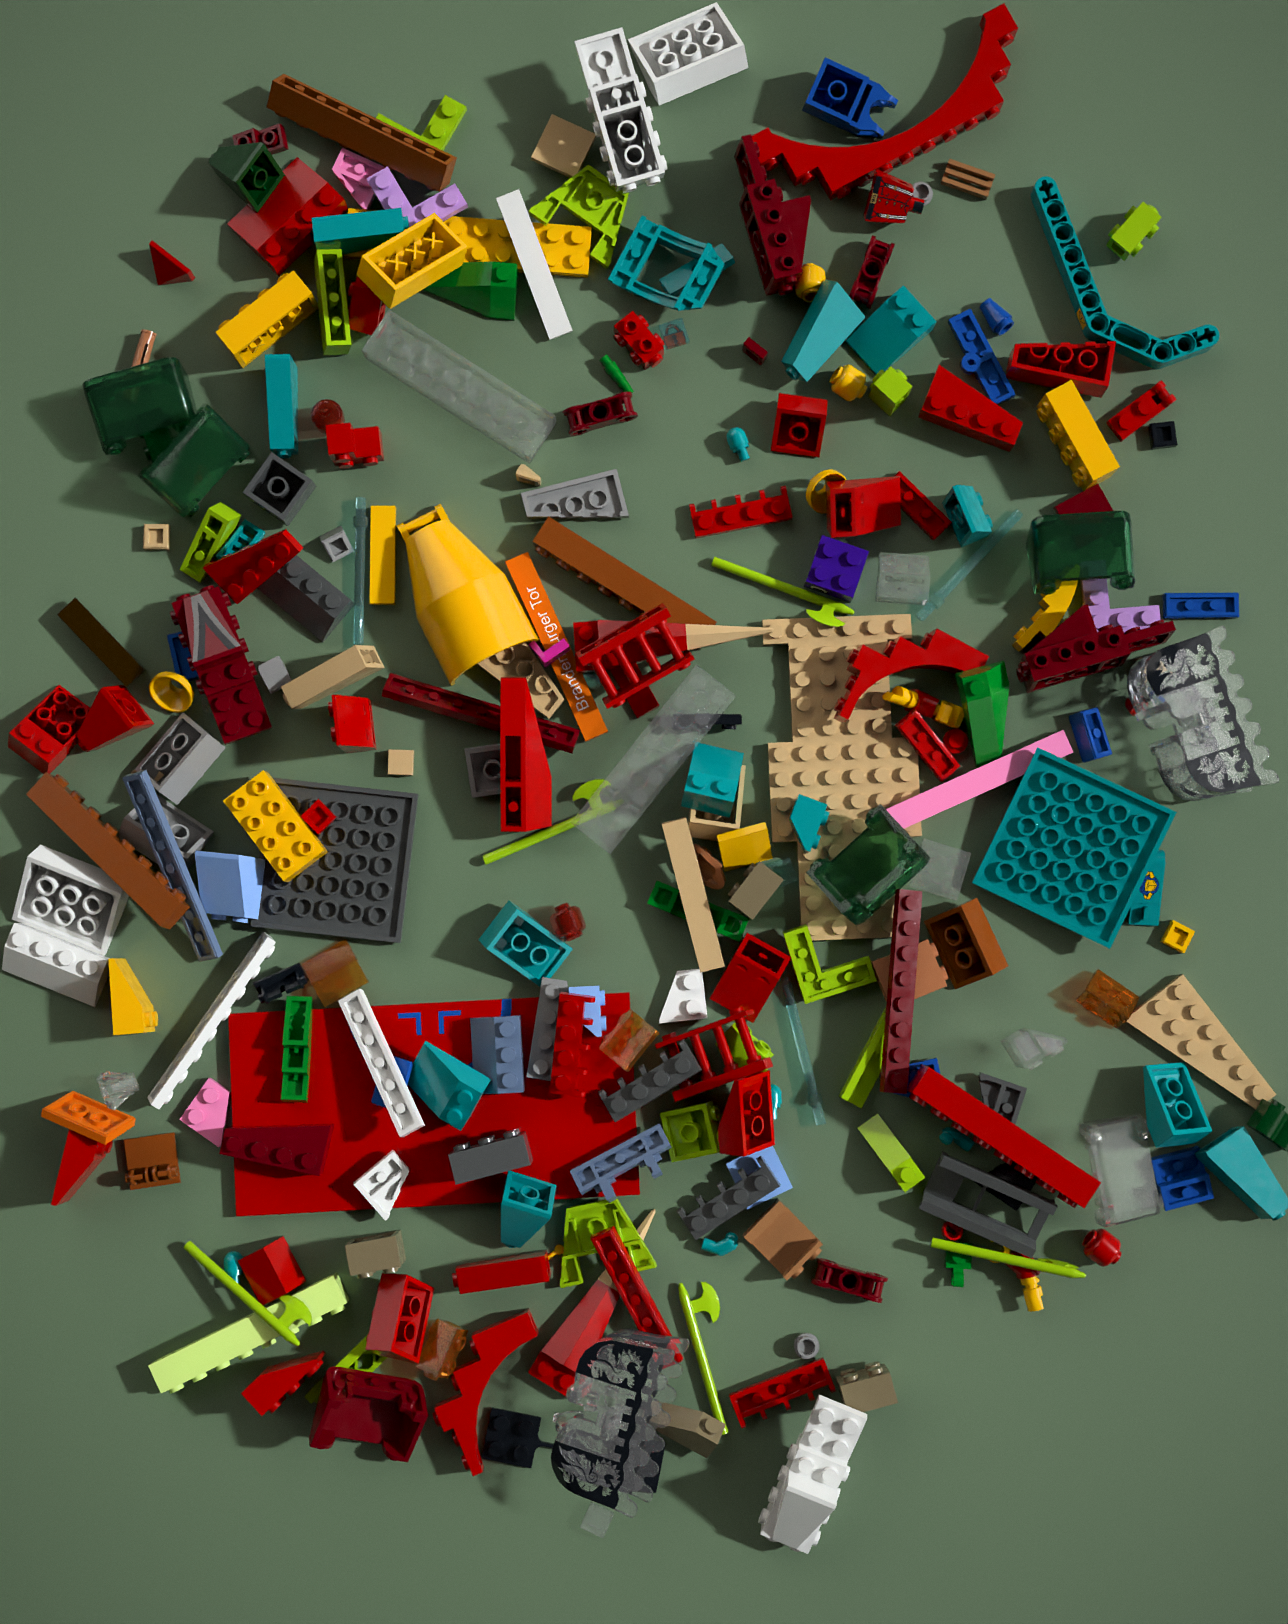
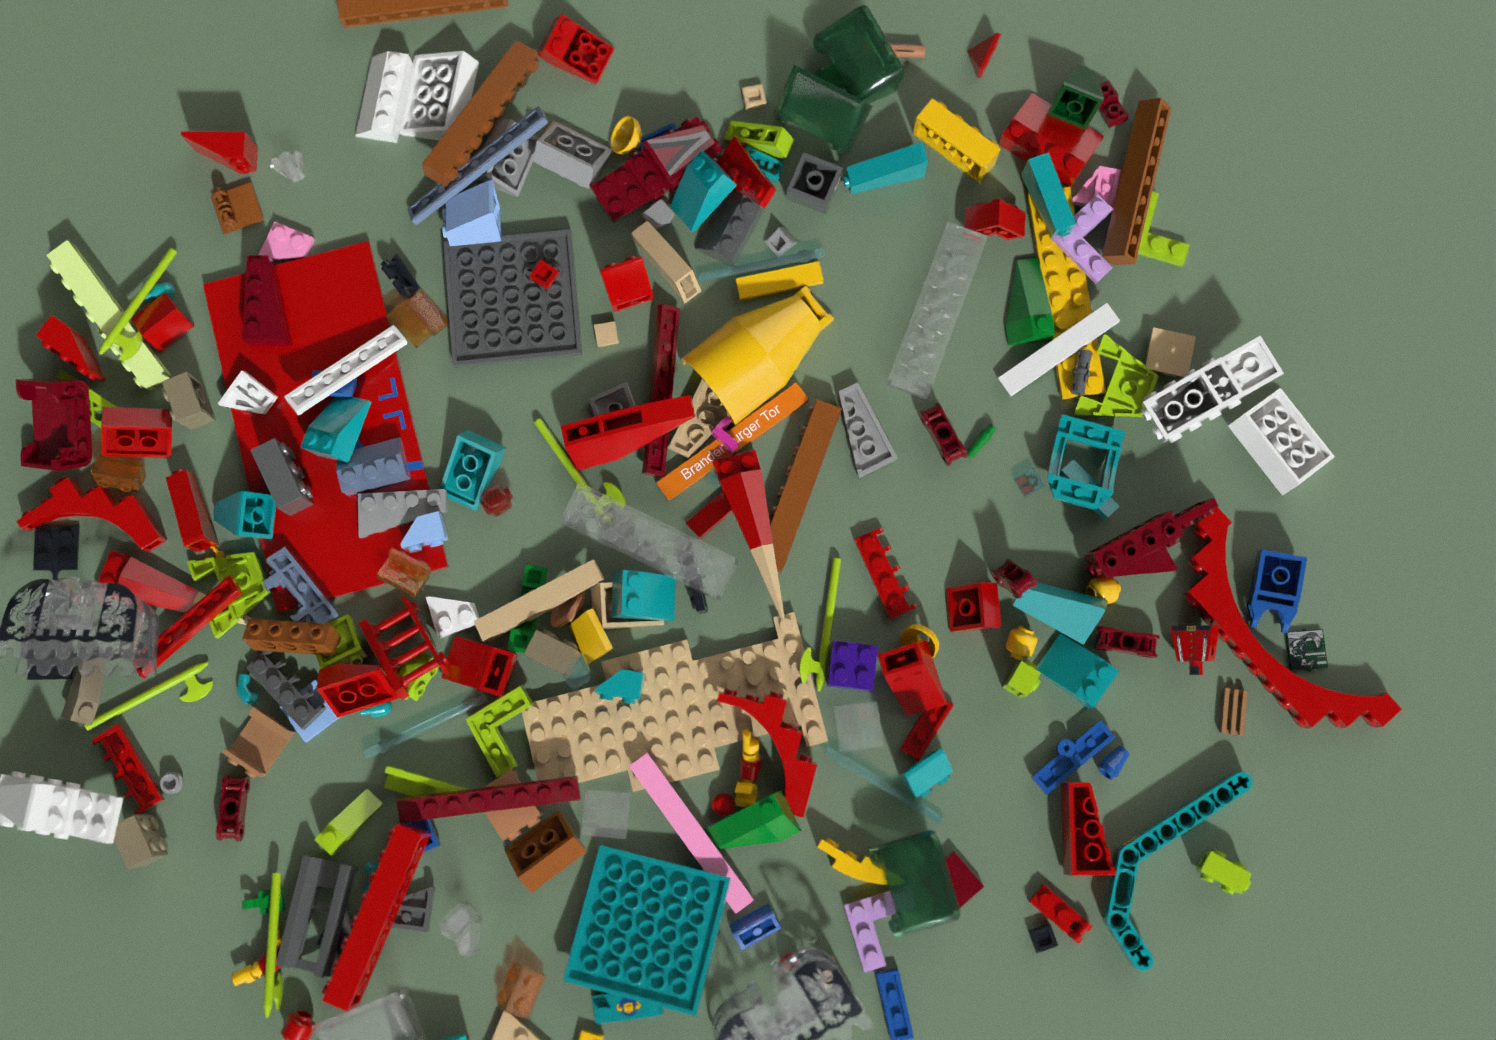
camera: 85 degrees right, 5 degrees down
orange tile [41,1091,136,1145] -> none
dark brown slope [57,597,146,687] -> none
red slope [76,685,155,752] -> none
yellow slope [108,958,158,1035] -> none
white plate [147,932,276,1109] -> none
yellow brick [223,770,328,882] -> none
green slope [281,996,312,1103] -> none
clear red head [311,399,345,434] -> none
lime brick [314,249,352,355] -> none
red brick [325,423,384,469] -> none
yellow brick [357,213,468,309] -> none
tan slope [516,464,541,487] -> none
red hinge [549,992,596,1097] -> none
red fence [575,603,695,709] -> none
dark grey hinge [598,1039,702,1122] -> none
red brick [613,311,665,370] -> none
teal cylinder [726,427,750,462] -> none
dark red tile [742,337,768,365] -> none
clear green windscreen [806,804,930,925] -> none
red tile [895,709,960,782] -> none
light grey plate [912,182,933,206] -> none
red wedge [918,365,1023,452] -> none
red hinge [941,1221,963,1241] -> none
dark red wedge [1016,604,1176,693] -> none
yellow brick [1036,380,1120,491] -> none
none -> dark orange brick [242,619,340,656]
none -> teal slope [670,150,737,233]
none -> dark red piece [990,559,1038,599]
none -> dark grey pin [1070,350,1092,396]
none -> piece [1285,628,1328,672]

